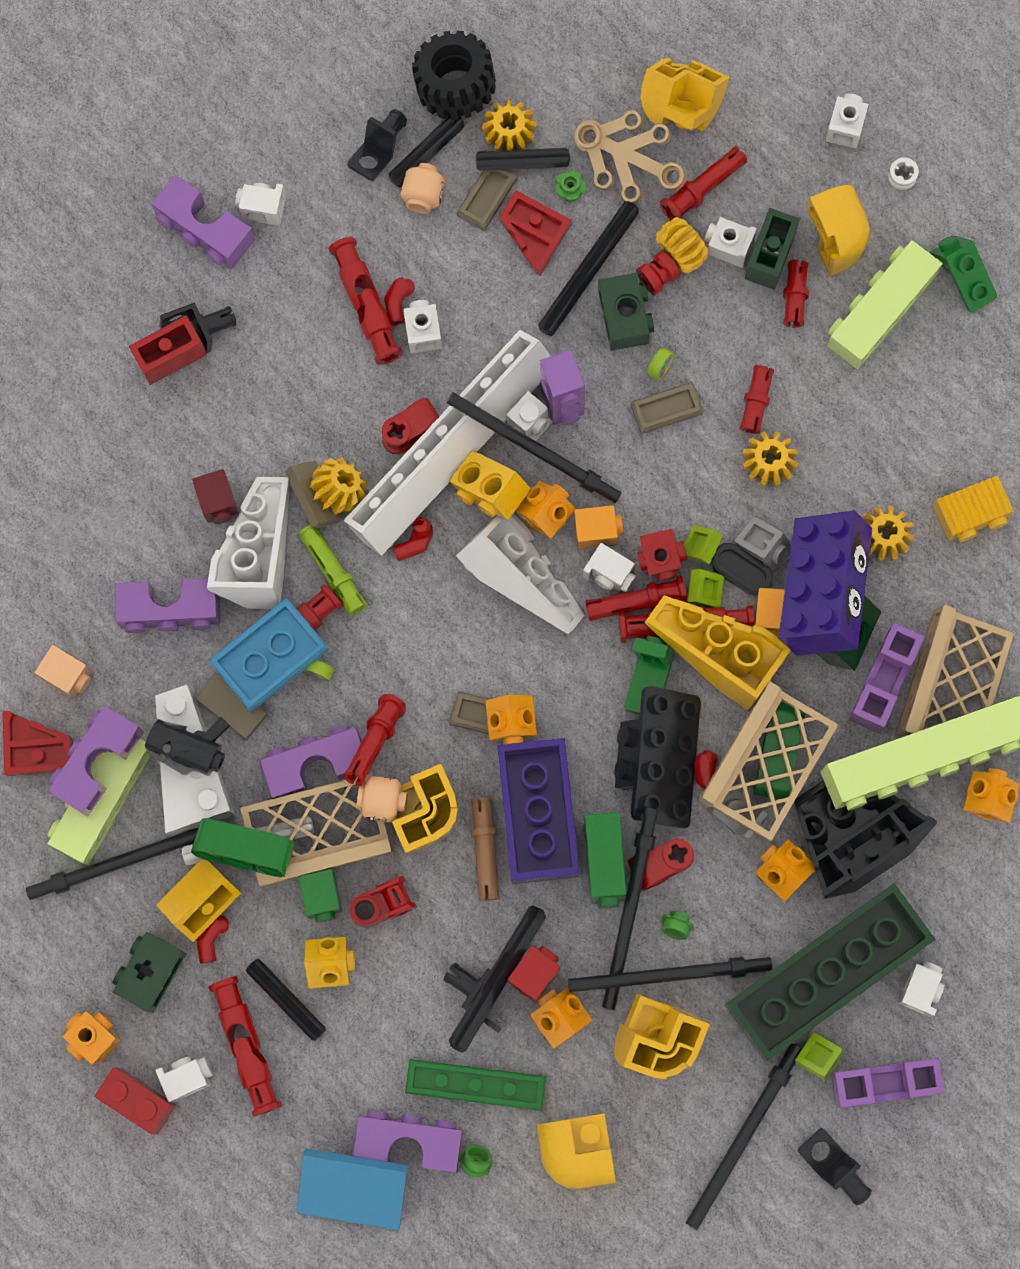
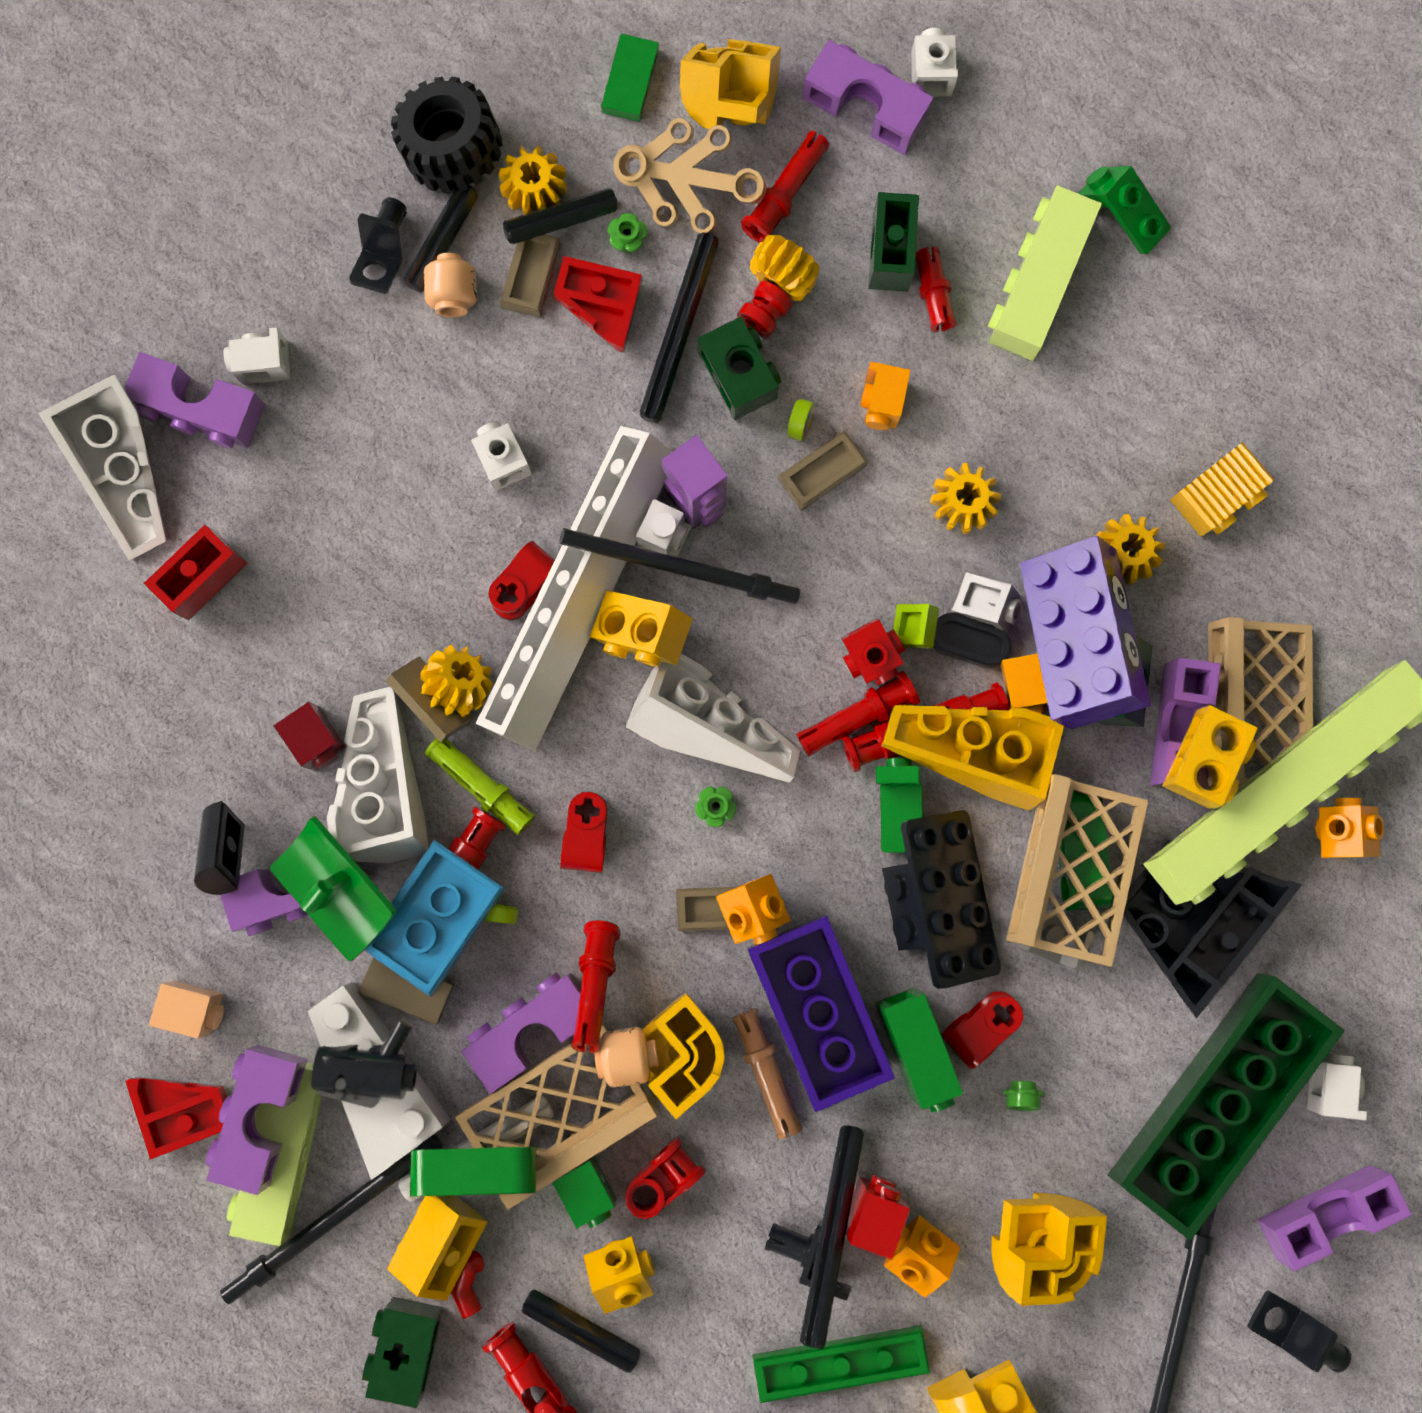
camera: 25 degrees left, 5 degrees up
black bracket [159,302,237,353] -> none
red piece [328,237,403,365] -> none
red arm [384,277,415,326] -> none
red arm [393,518,433,561] -> none
light orange brick [515,481,575,539] -> none
black bar [568,956,772,992] -> none
light orange brick [574,505,623,549] -> none
white brick [583,543,636,593] -> none
black bar [602,806,659,1010] -> none
lime plate [687,569,724,608] -> none
red arm [694,750,718,790] -> none
white brick [704,217,757,268] -> none
red pin [739,365,774,434] -> none
light orange brick [755,839,815,902] -> none
lime plate [795,1032,844,1082] -> none
yellow brick [807,185,870,277] -> none
white bush [888,157,919,190] -> none
none -> white wedge [38,374,167,561]
none -> black brick [194,801,245,895]
none -> green shield [270,816,397,961]
none -> red piece [560,792,608,873]
none -> green tile [601,33,659,122]
none -> bright green plate [695,786,736,827]
none -> medium lavender arch [802,40,934,155]
none -> light orange brick [860,361,911,430]
none -> yellow brick [1162,705,1258,808]

